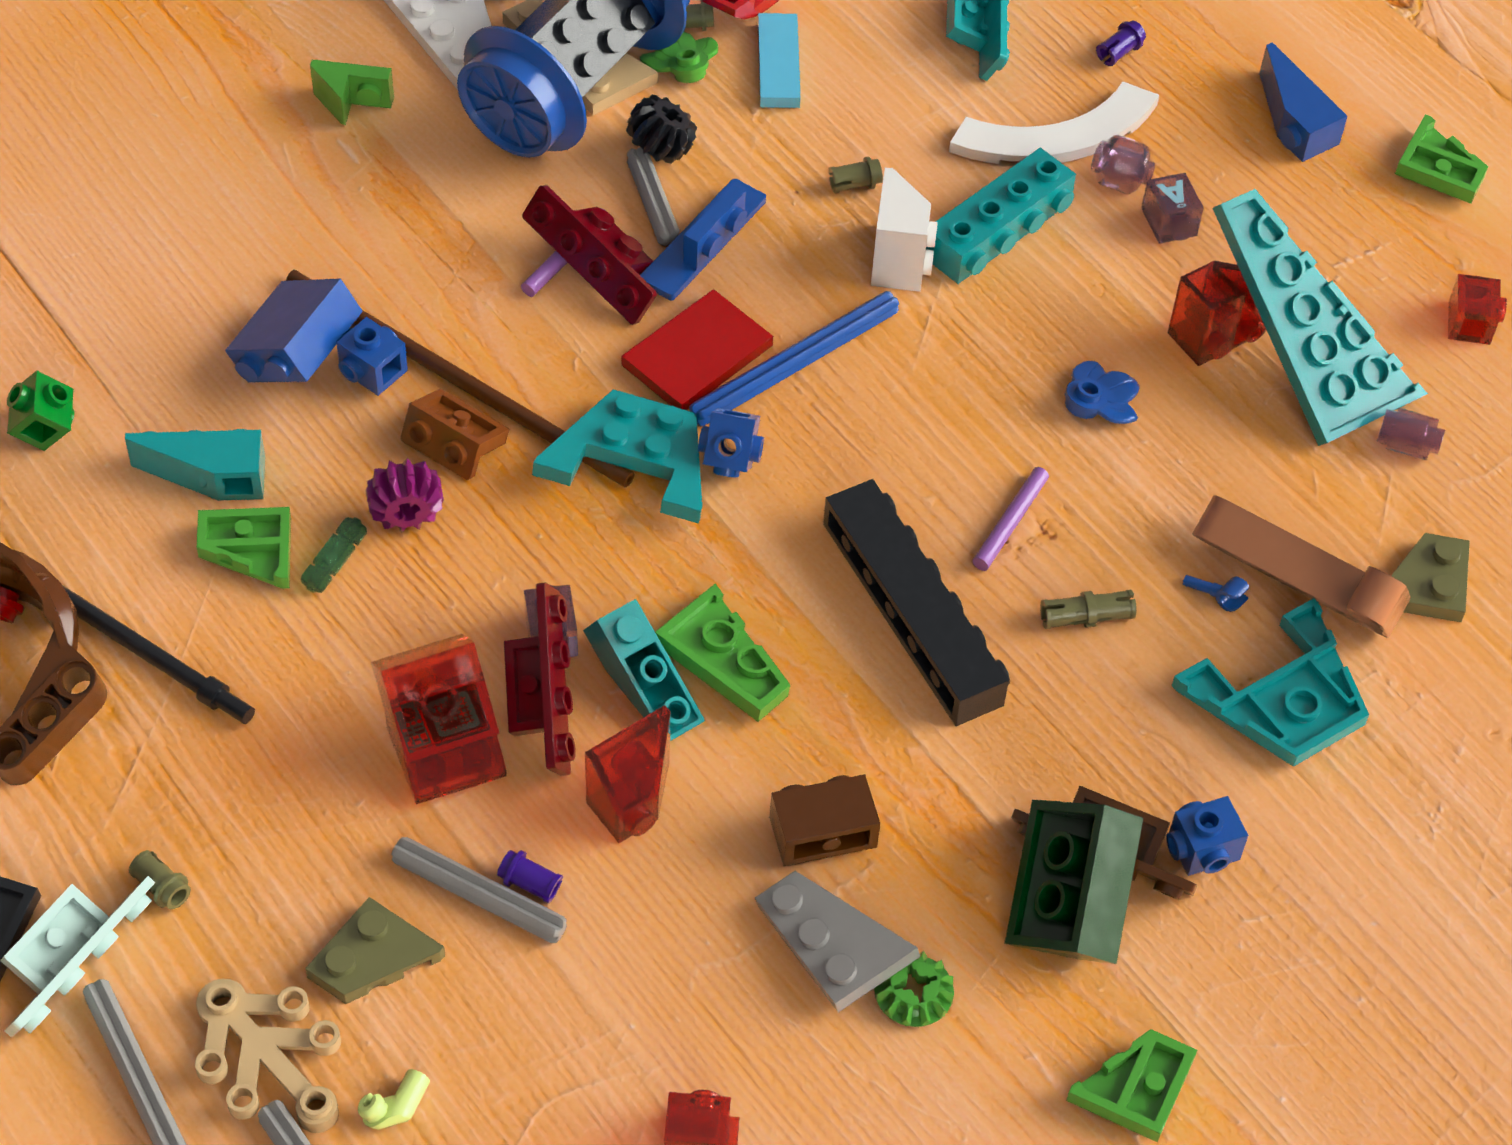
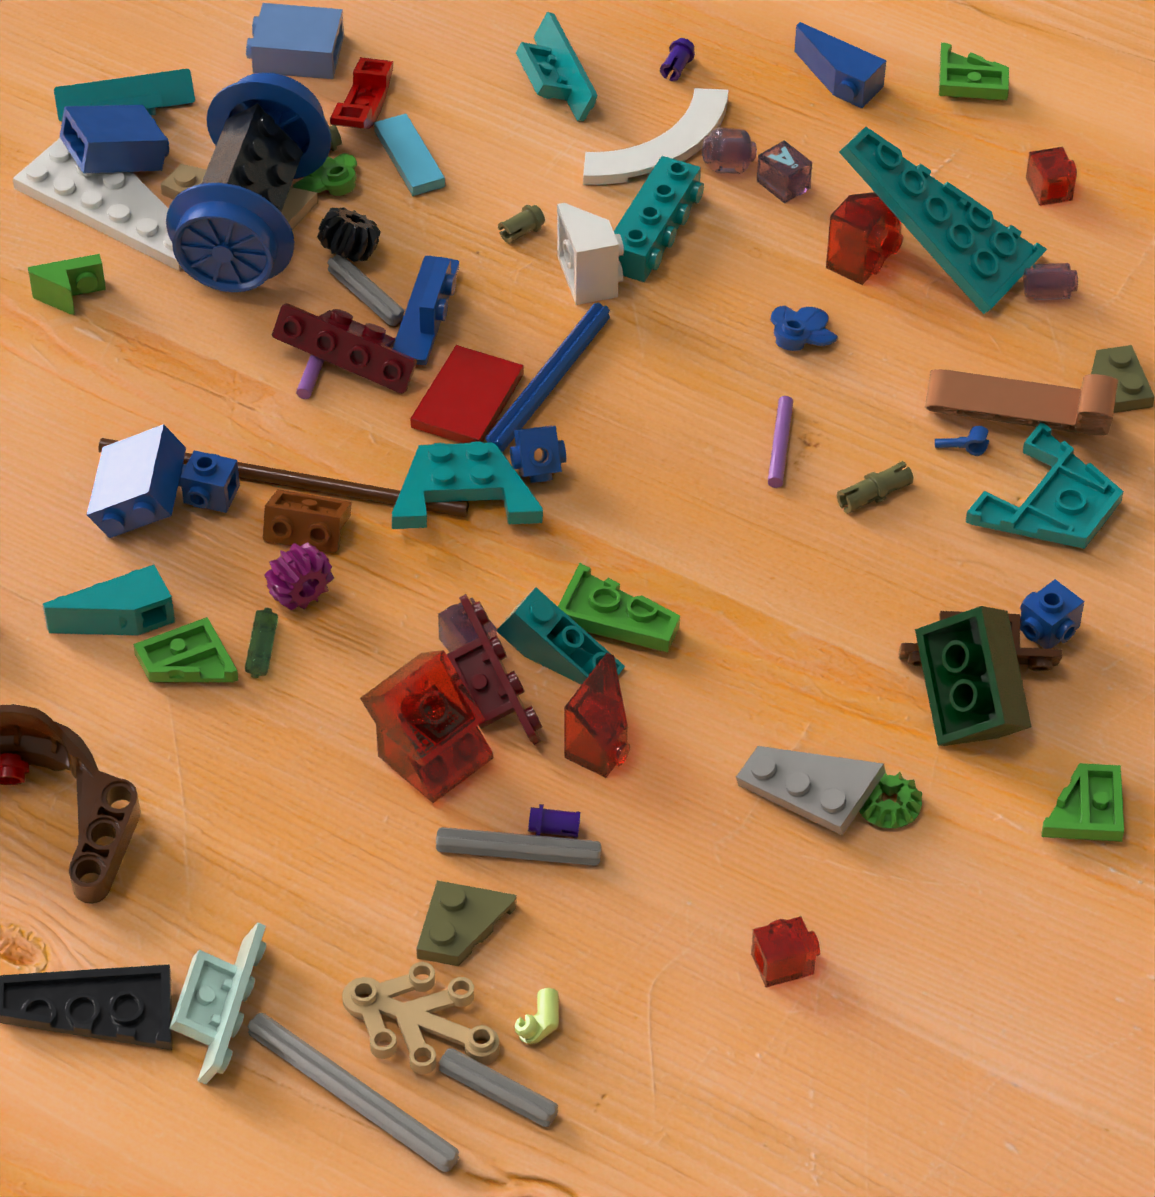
camera: 20 degrees left, 5 degrees down
black bar [62,585,255,724] -> none
olive pin [129,850,191,909] -> none
reddish brown brick [769,774,880,866] -> none
black brick [823,479,1010,726] -> none

